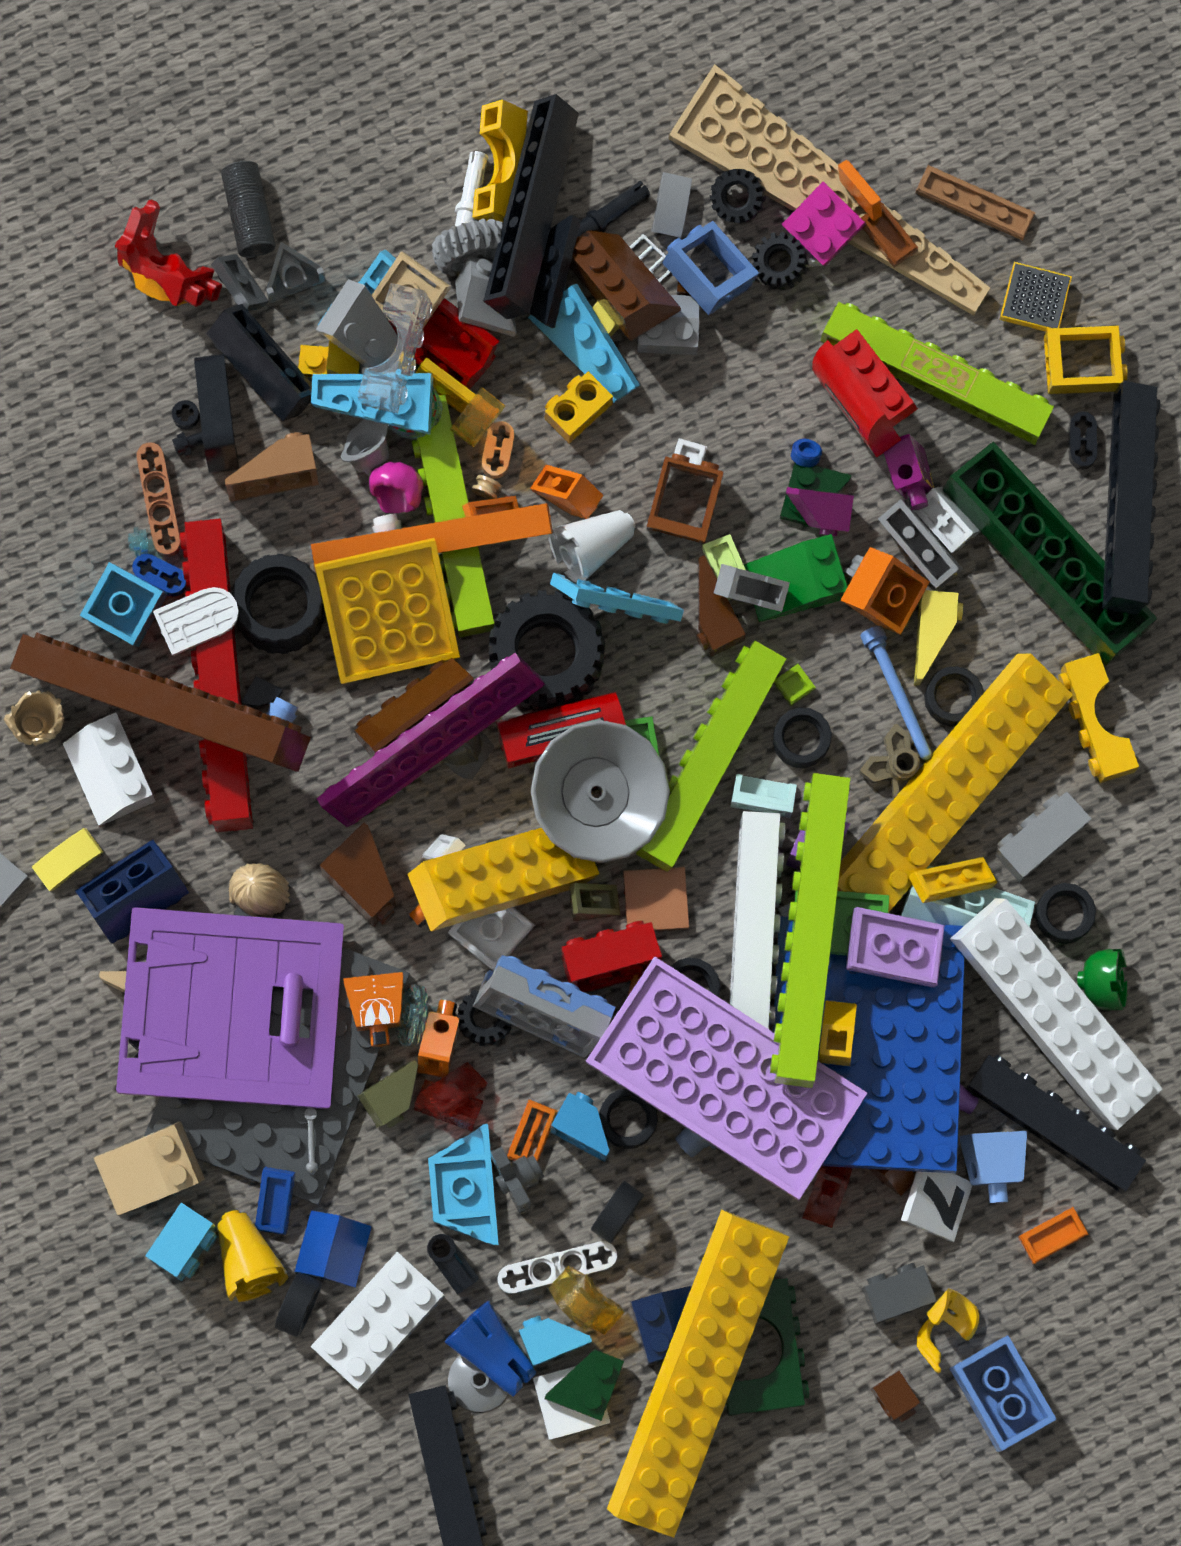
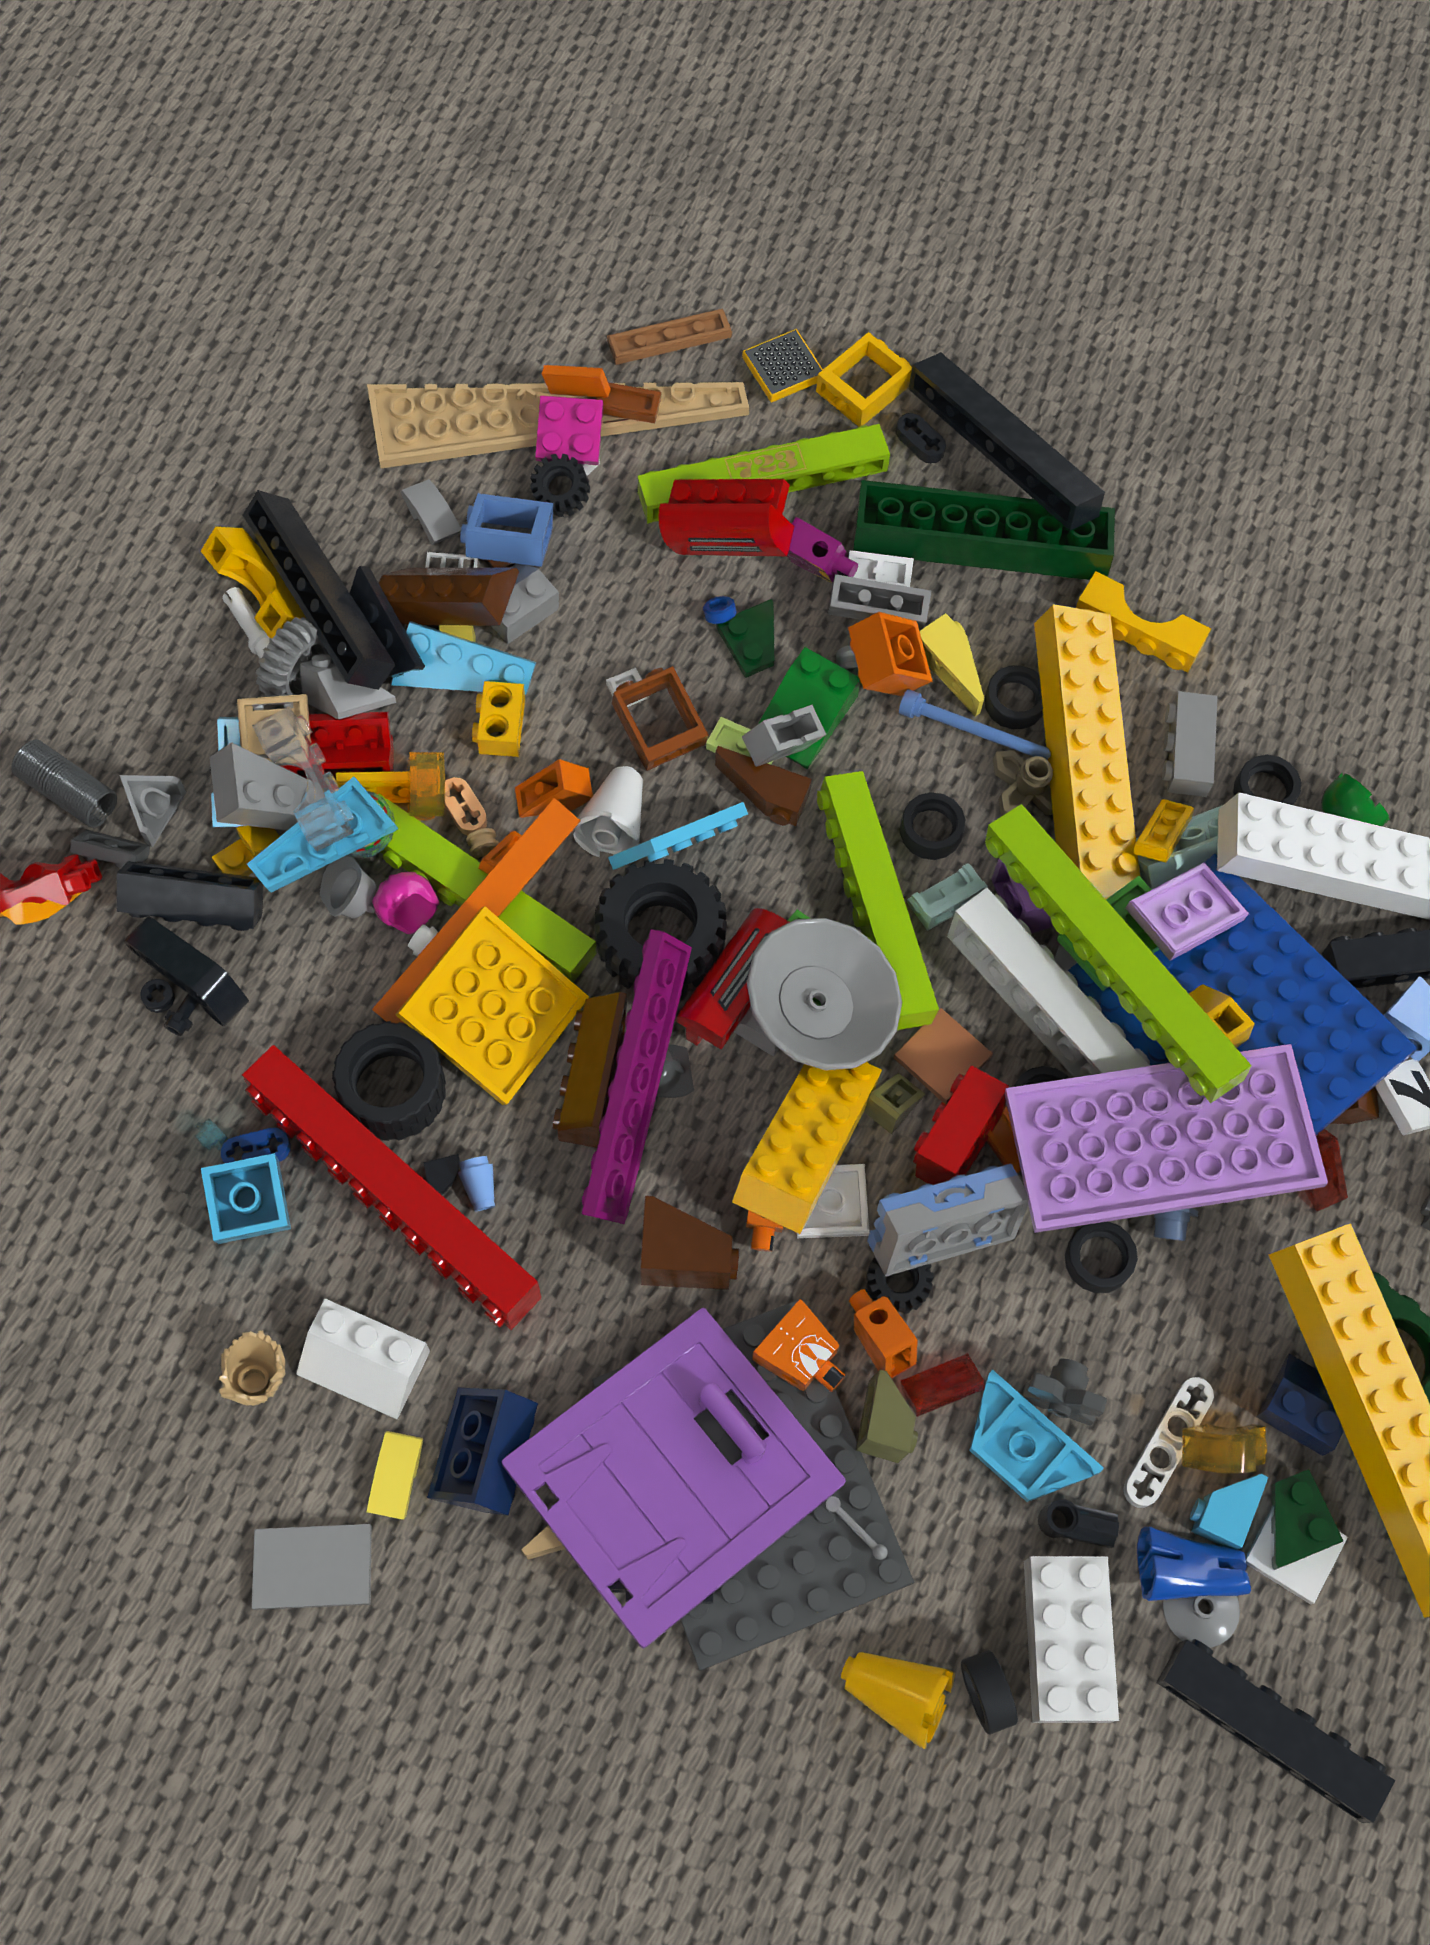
camera: 40 degrees left, 10 degrees down
reddish brown brick [10,632,311,772] -> none
tan slope [94,1121,205,1215] -> none
nougat beam [137,443,181,557] -> none
medium azure brick [145,1202,218,1281] -> none
white window [153,587,239,656] -> none
medium nougat slope [225,432,319,502] -> none
tan hair [229,863,290,917] -> none
blue tile [255,1167,295,1235] -> none
blue slope [294,1211,372,1288] -> none
clear light blue tile [397,984,428,1047] -> none
clear red plate [419,1062,488,1120] -> none
white tile [422,834,466,861] -> none
orange tile [507,1100,558,1162] -> none
dark azure slope [550,1092,609,1162] -> none
black pin [577,181,650,237] -> none
black tyre [591,1181,644,1244] -> none
black tyre [710,169,766,223] -> none
lime tile [774,664,816,706] -> none
magenta slope [786,487,854,536] -> none

